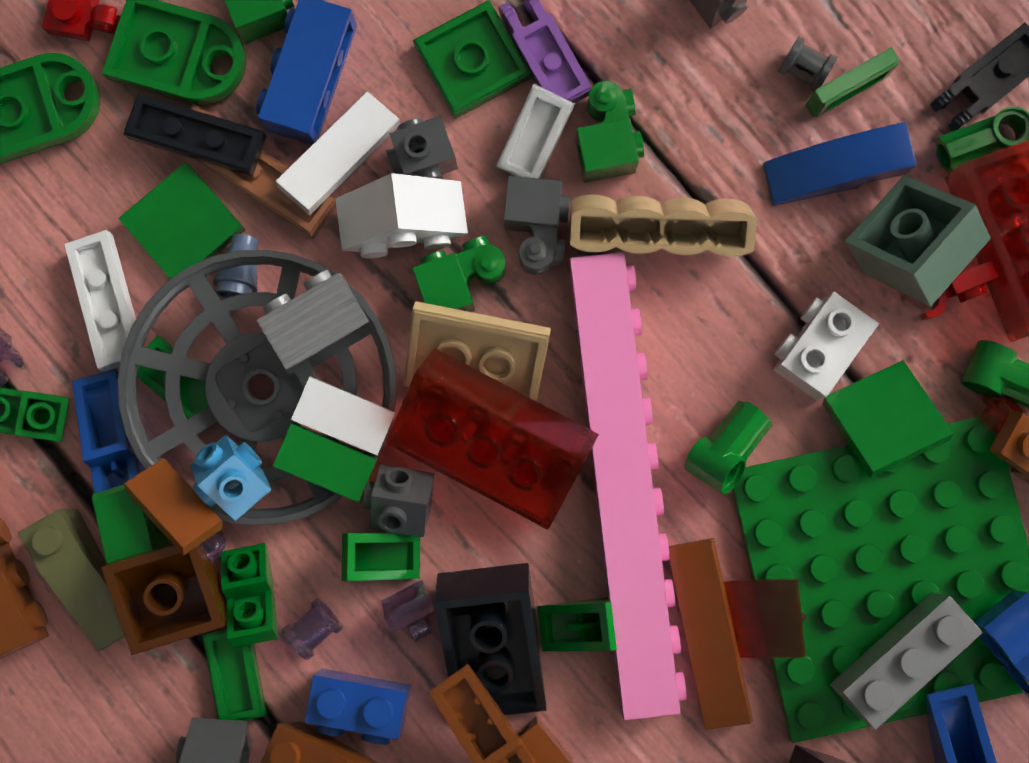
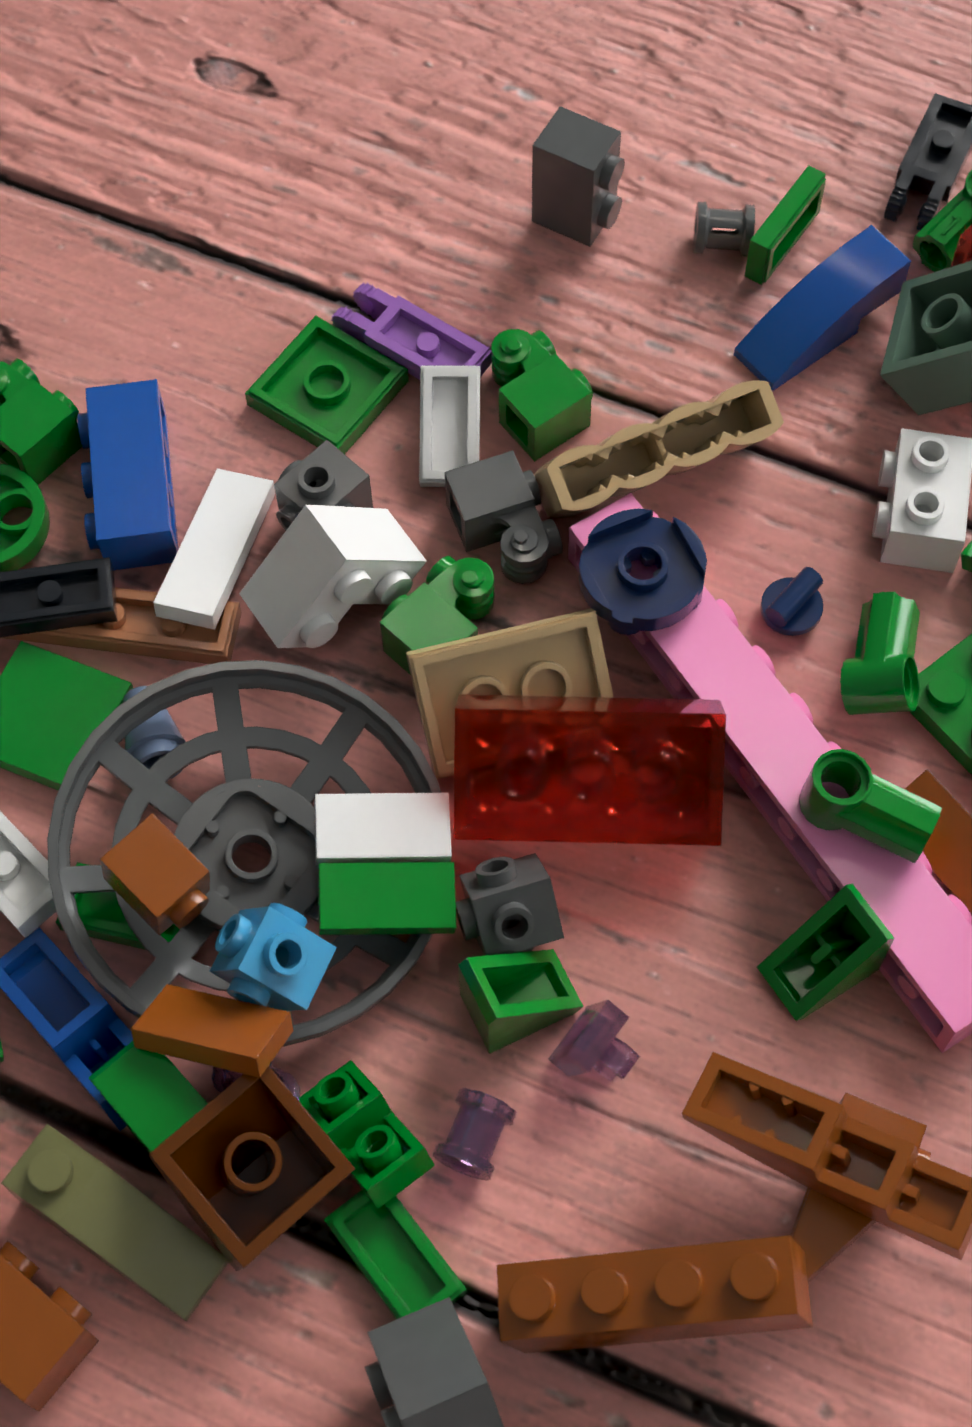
camera: 30 degrees left, 20 degrees down
light grey brick [257,270,370,369] -> none
blue brick [304,668,411,745] -> none
black slope [434,563,547,715] -> none
none -> dark orange brick [100,813,210,936]
none -> dark blue plate [578,508,707,635]
none -> dark blue plate [760,567,824,636]
none -> green piece [799,749,942,863]

